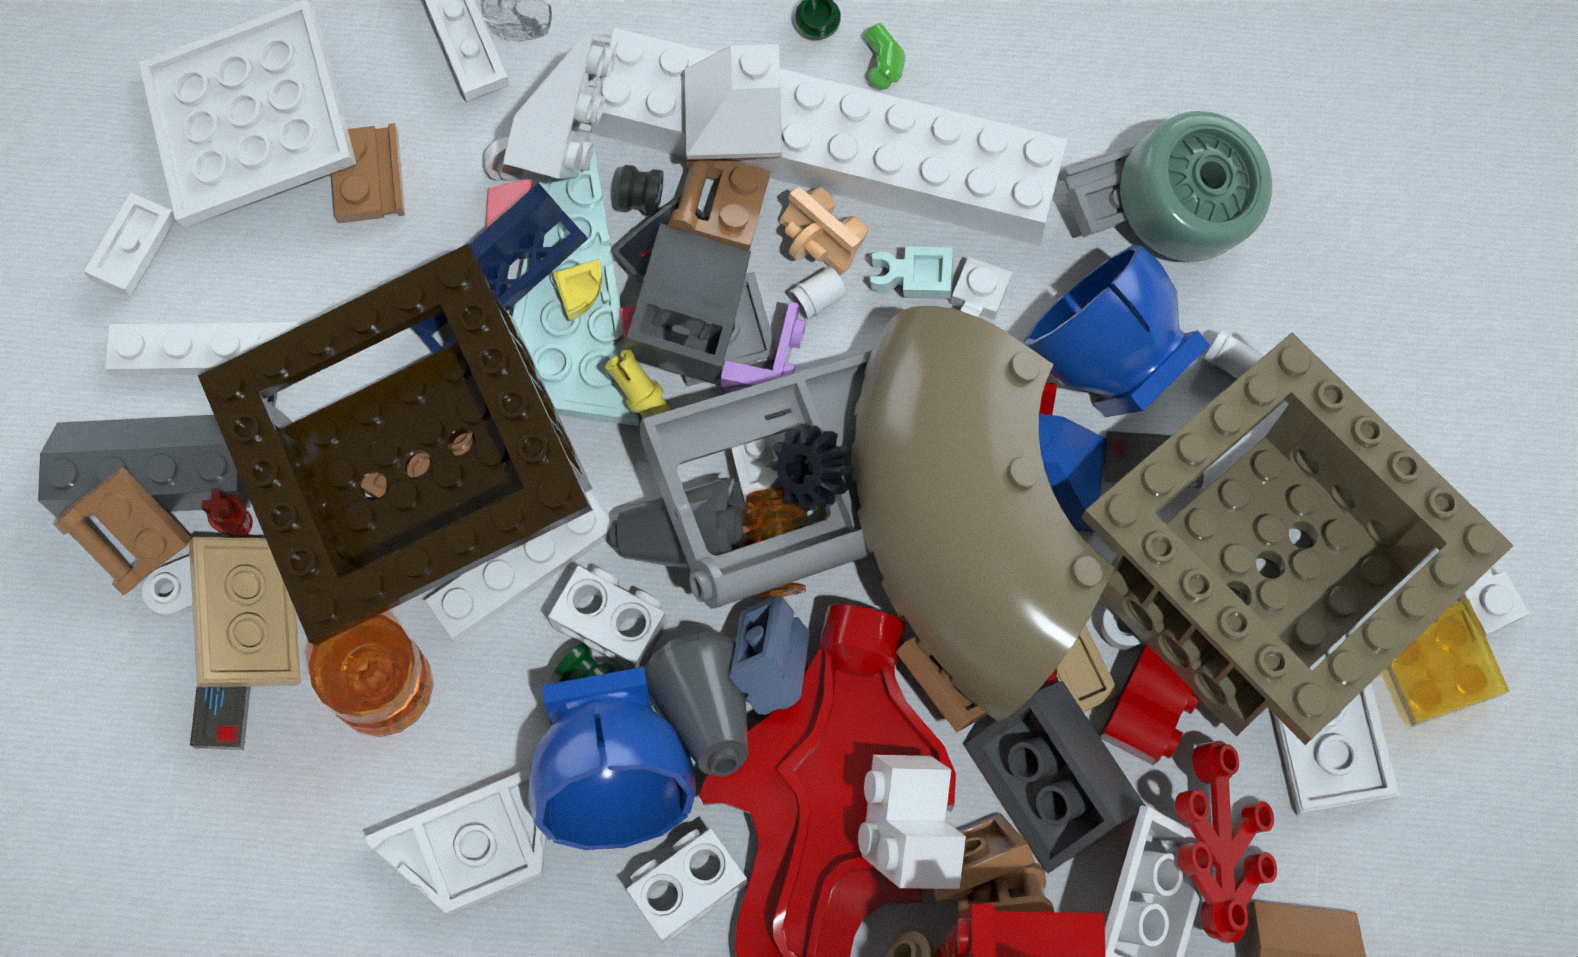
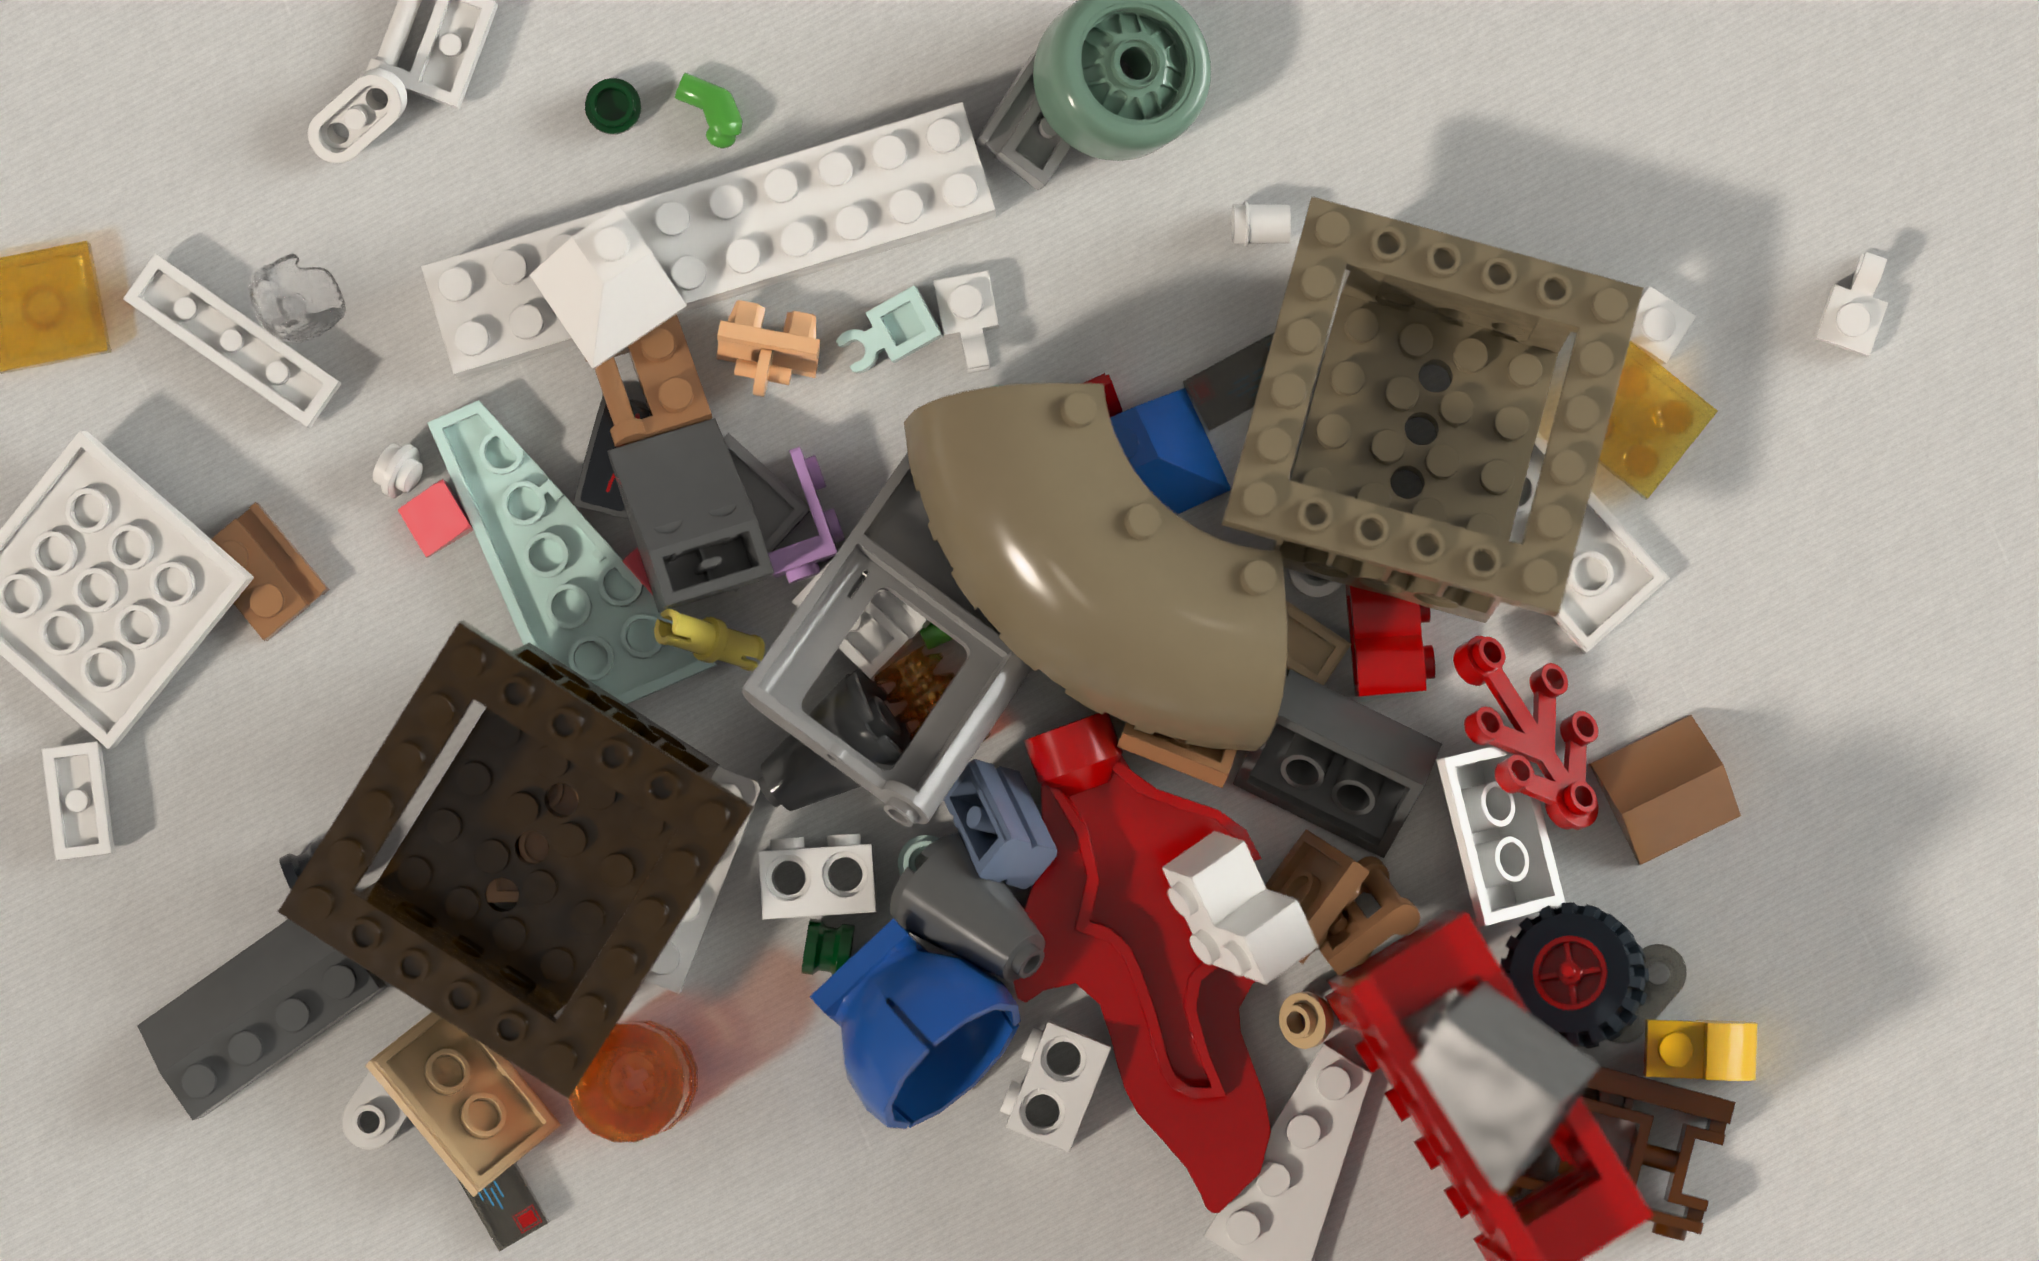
camera: 30 degrees left, 15 degrees up
medium nougat plate [53,466,191,595] -> none
white plate [105,322,301,376] -> none
clear red axle [201,490,253,538] -> none
white wing [365,768,547,916] -> none
dark blue fence [410,183,588,354] -> none
white slope [503,32,616,179] -> none
light yellow tile [553,259,602,321] -> none
pearl dark grey wheel [618,164,664,216] -> none
black gear [766,425,854,511] -> none
white piece [789,266,847,319] -> none
blue plate [1023,245,1210,417] -> none

